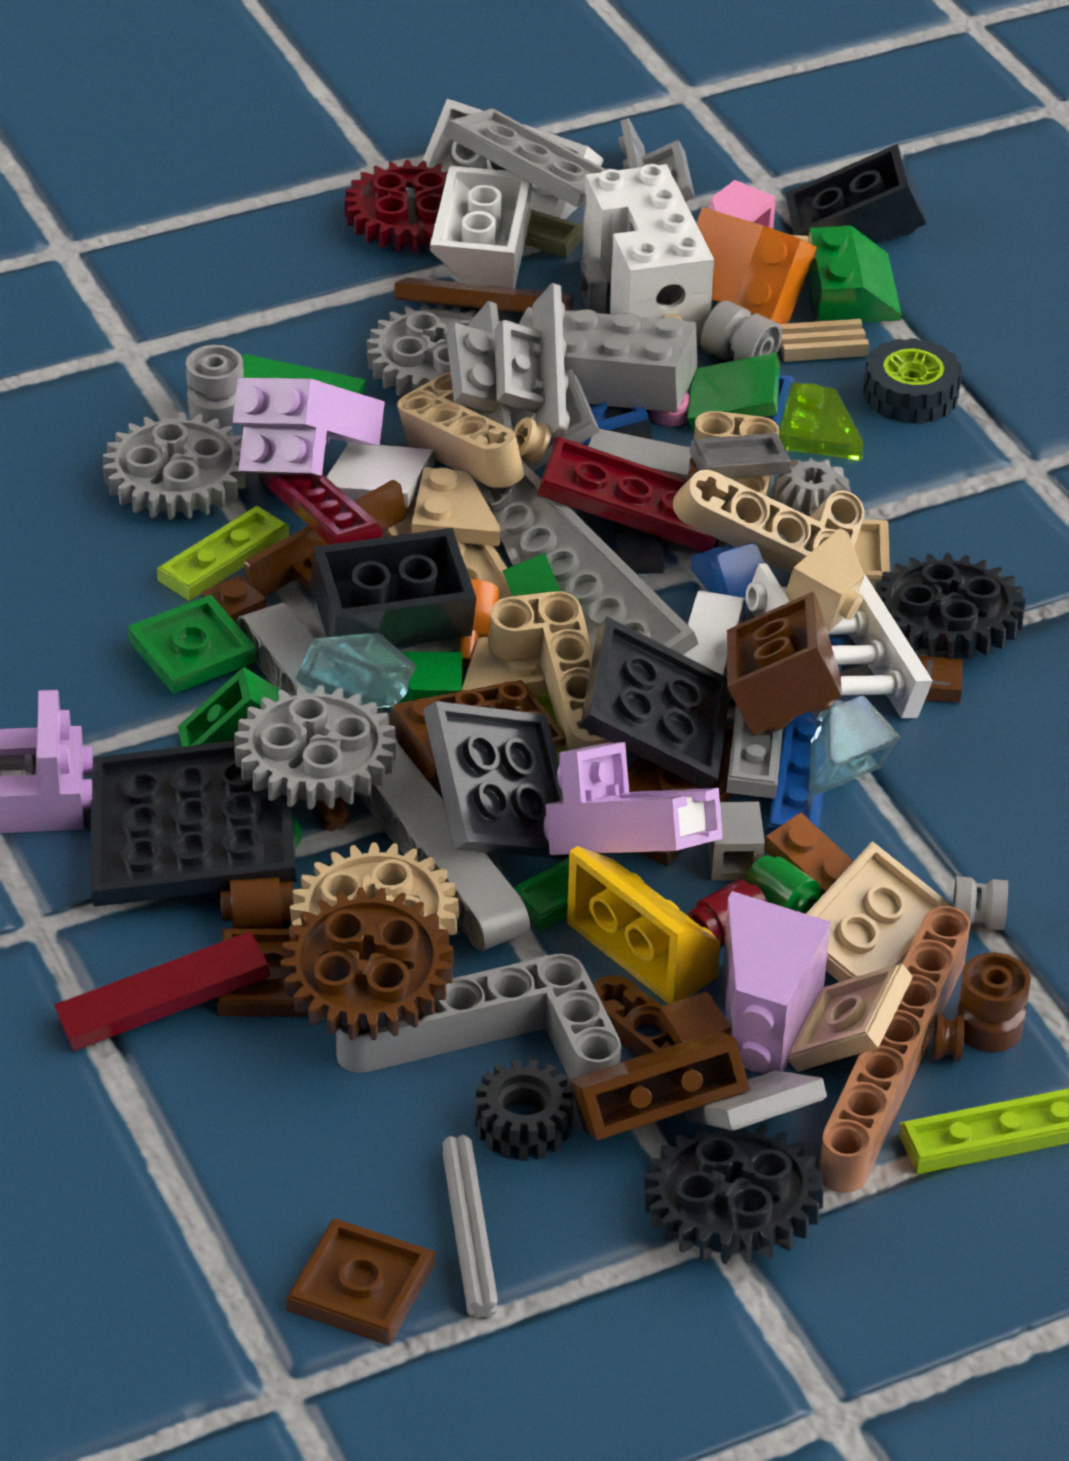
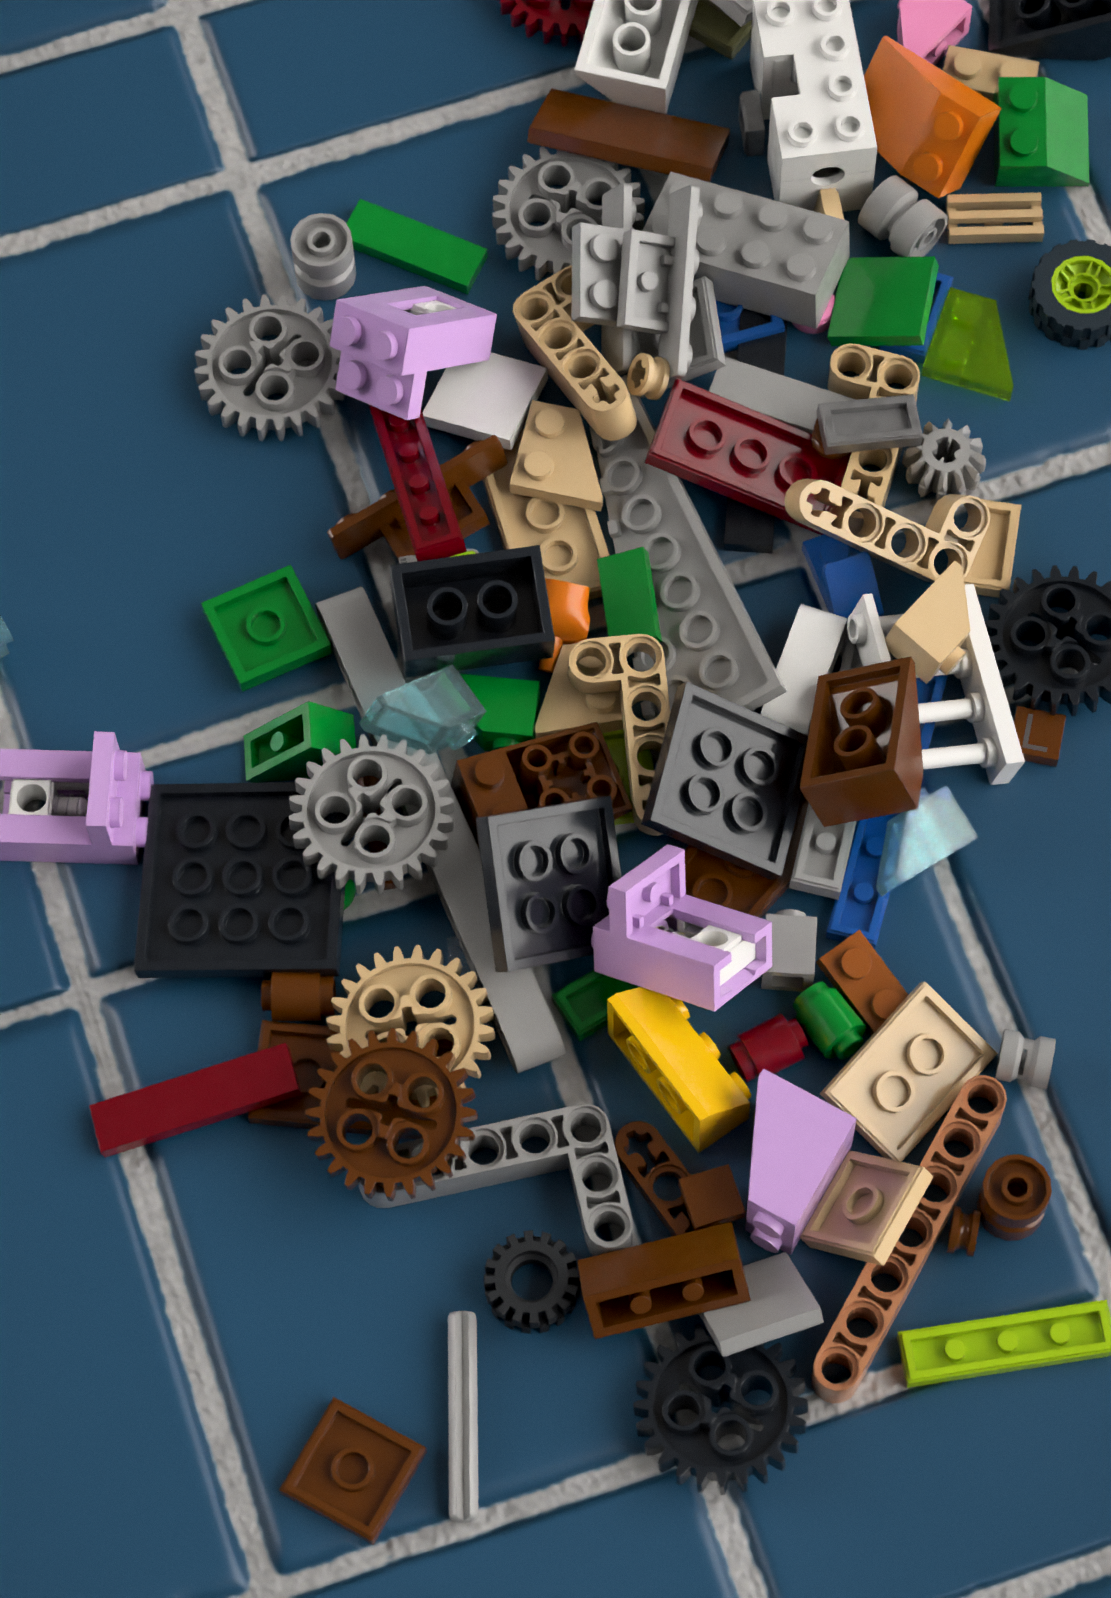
camera: 10 degrees right, 25 degrees up
lime tile [157,506,289,601] -> none
reddish brown plate [201,574,267,624] -> none

